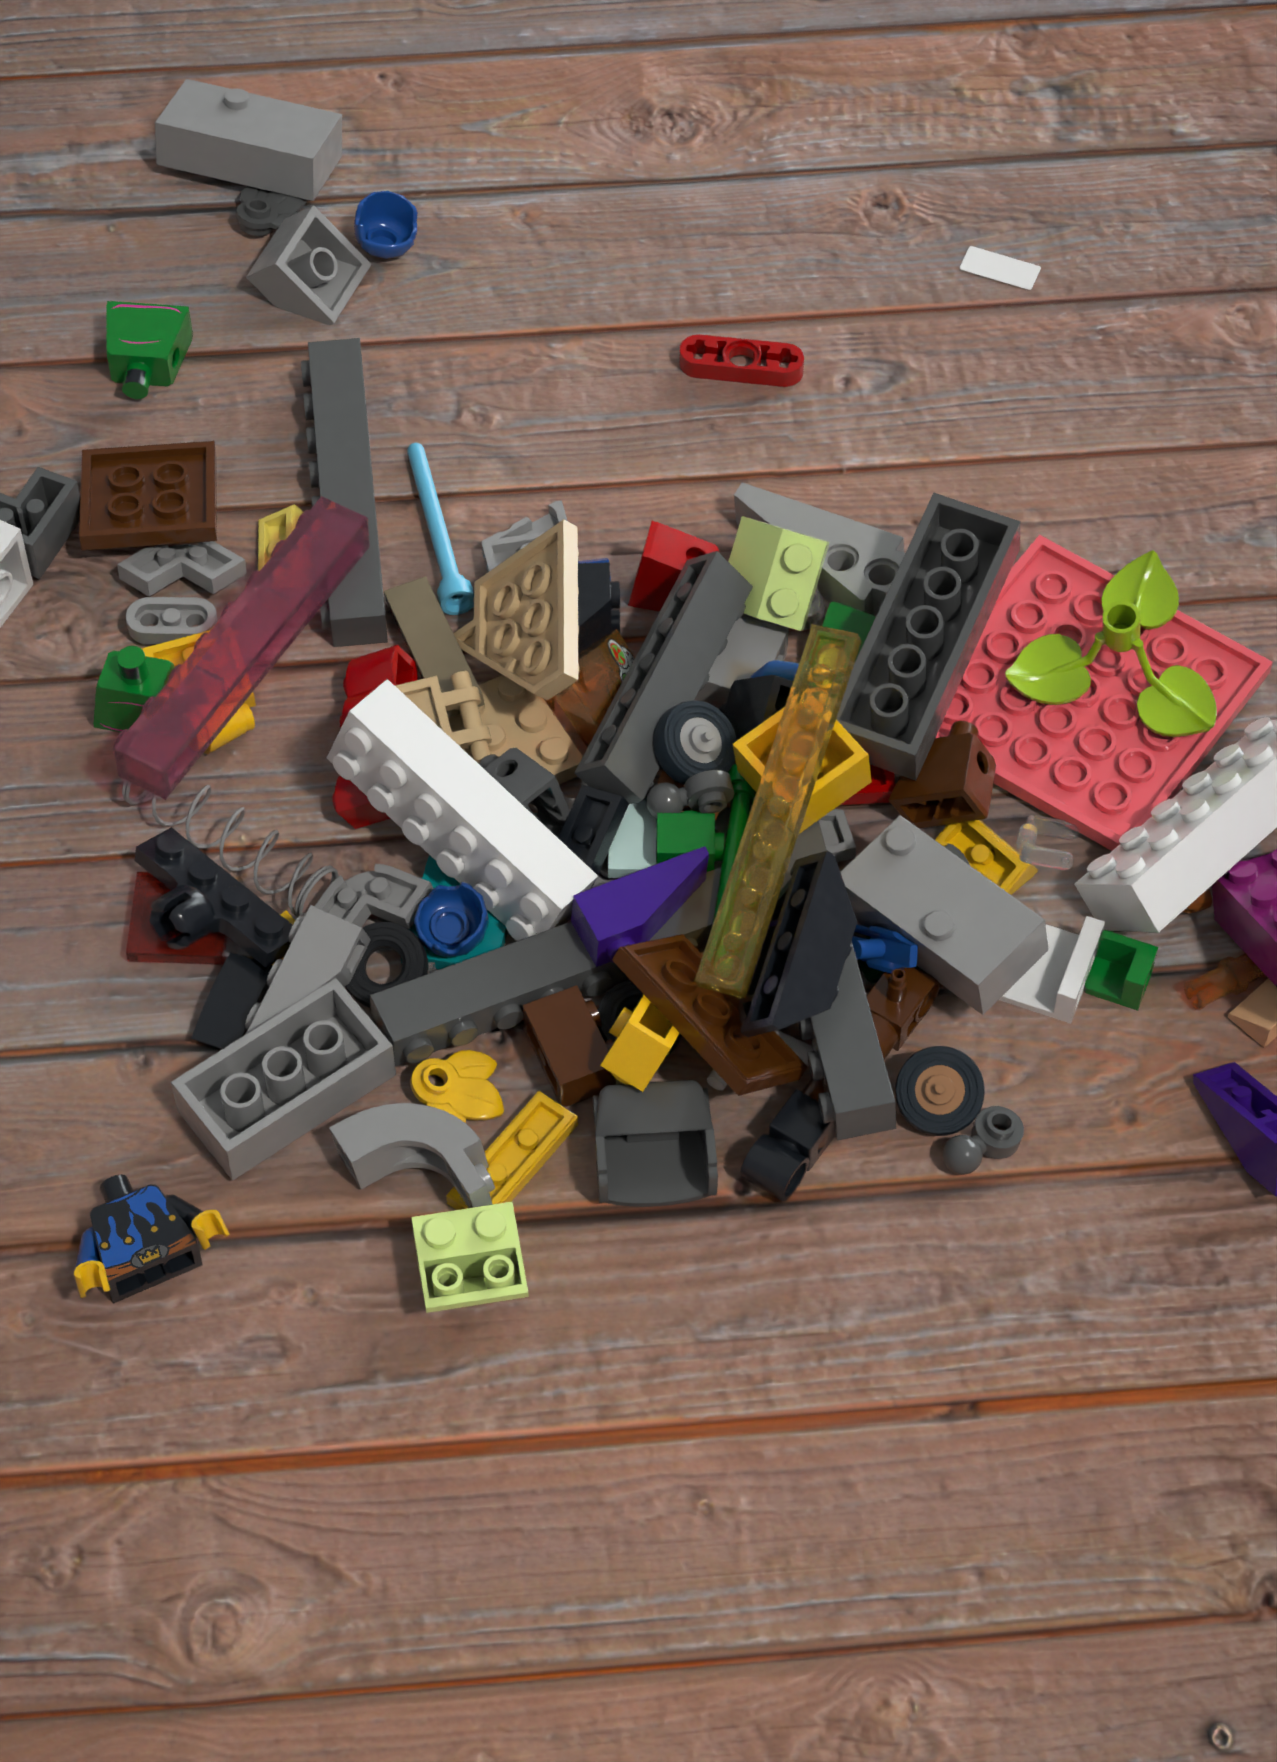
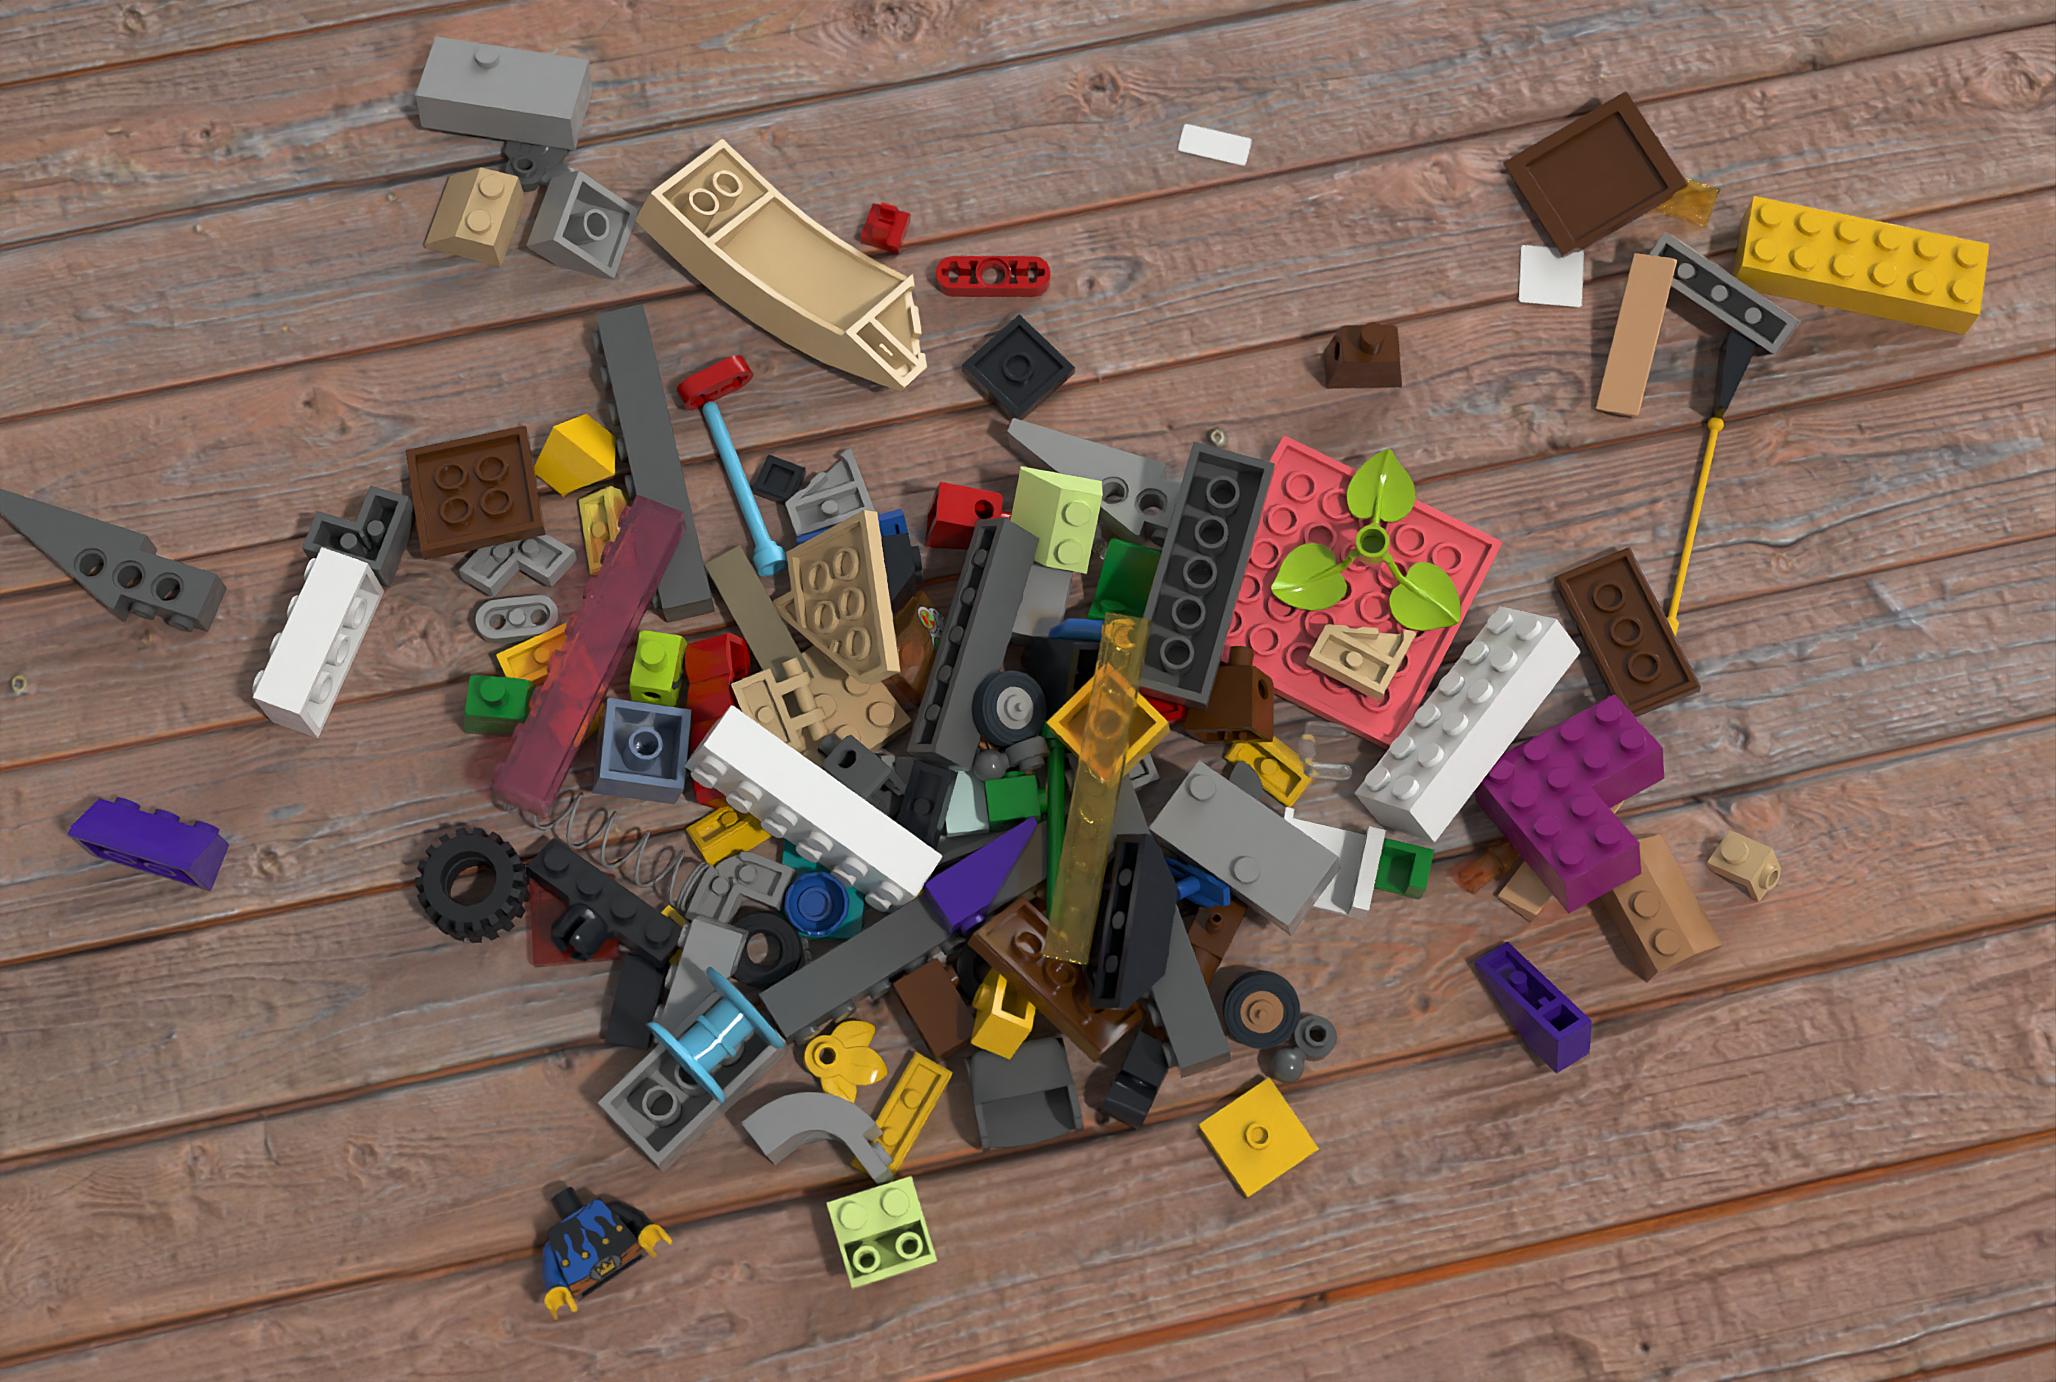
camera: 10 degrees left, 15 degrees up
green torso [106,301,193,399] -> none
blue hair [354,191,418,259] -> none
none -> black tyre [415,827,530,943]
none -> tan slope [424,167,525,267]
none -> yellow slope [534,414,617,498]
none -> sand blue brick [591,698,691,804]
none -> lime torso [629,630,688,708]
none -> tan slope [635,139,927,392]
none -> medium azure piece [646,966,785,1105]
none -> red beam [676,355,753,410]
none -> yellow slope [686,806,773,867]
none -> black tile [753,454,806,506]
none -> red tile [860,202,911,254]
none -> black plate [962,314,1075,420]
none -> yellow plate [1198,1077,1319,1199]
none -> tan wing [1306,624,1416,702]
none -> reddish brown torso [1324,322,1402,389]

